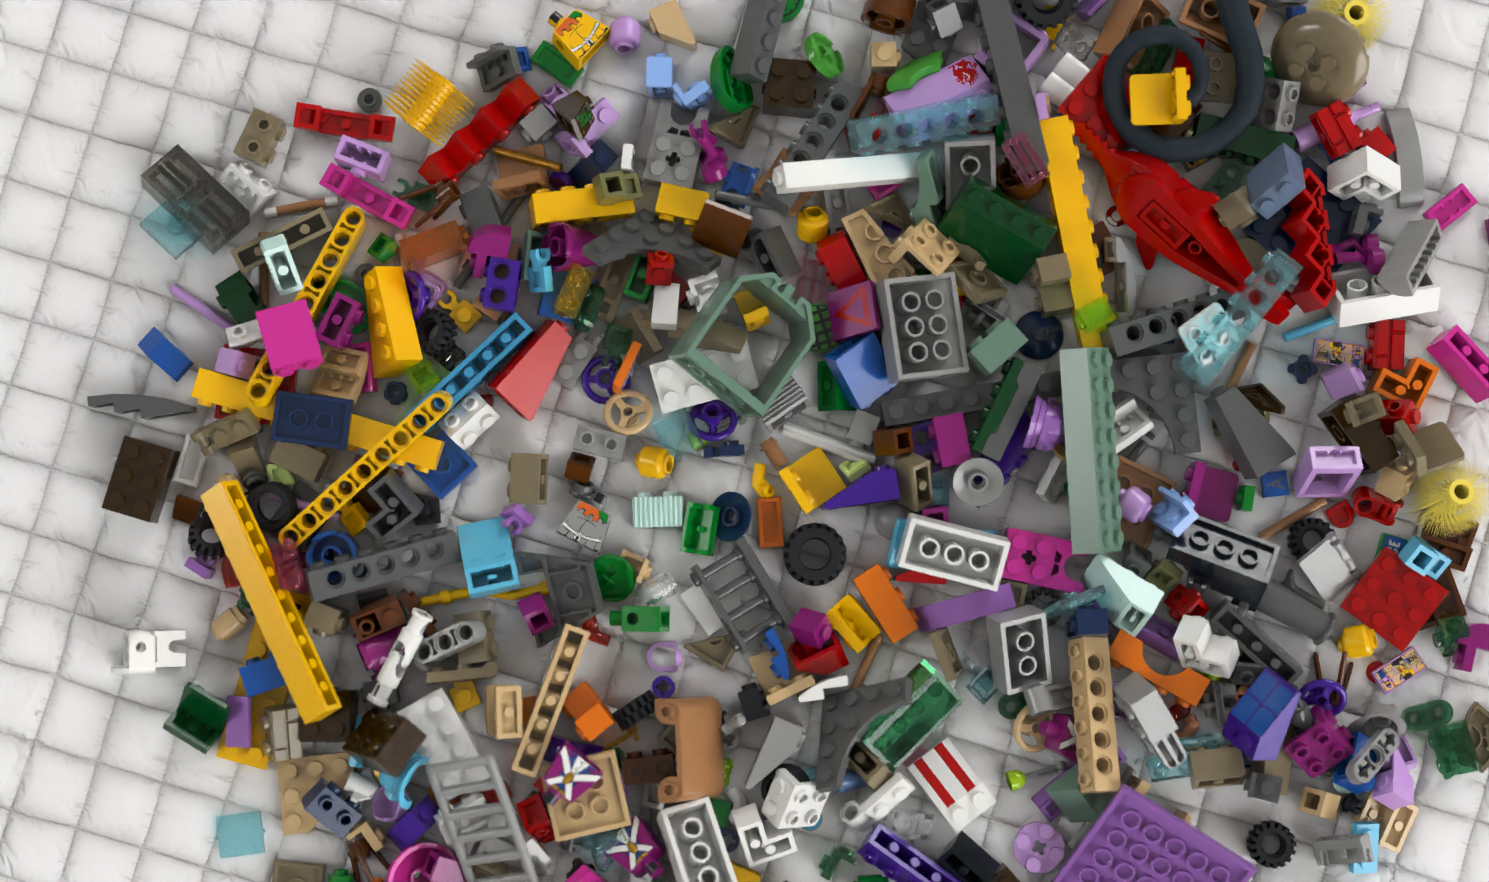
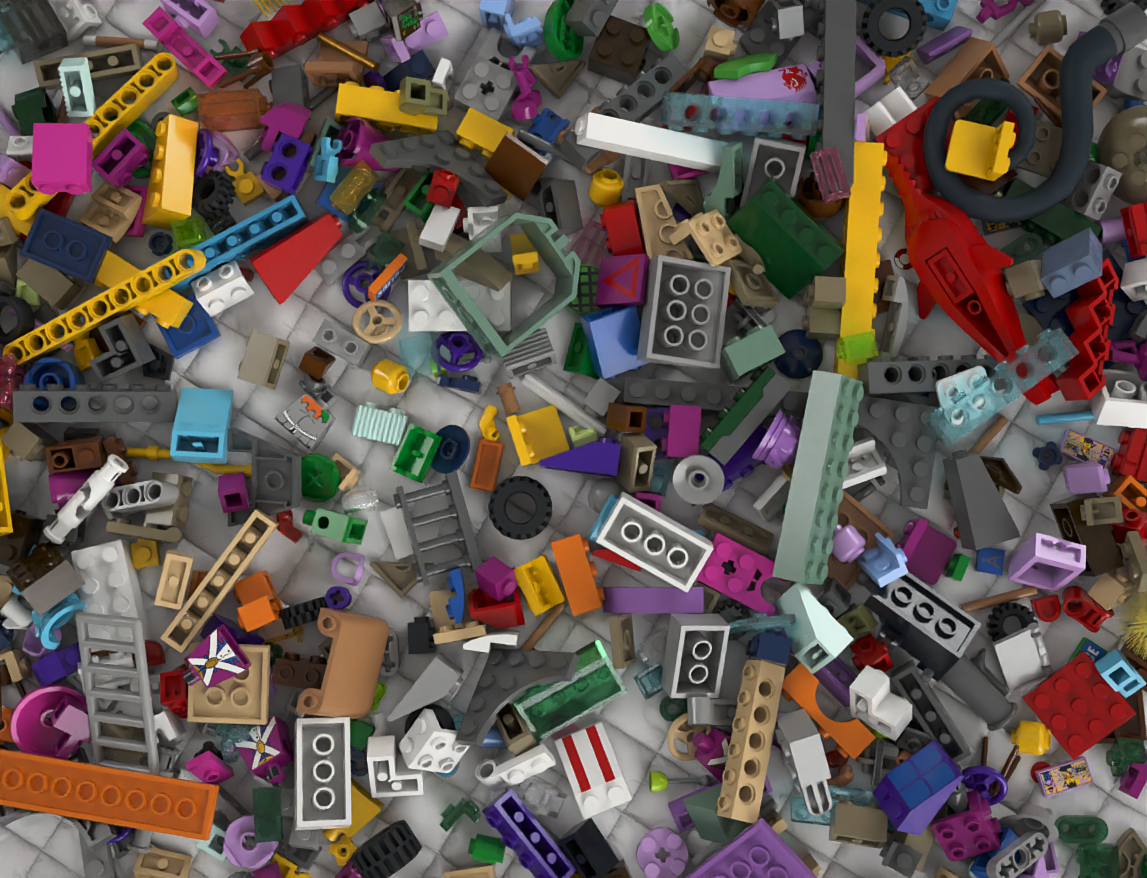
camera: 20 degrees right, 0 degrees up
medium lavender tile [500,503,535,536] -> none
light grey bar [719,712,746,736] -> none
none -> dark tan plate [696,503,774,557]

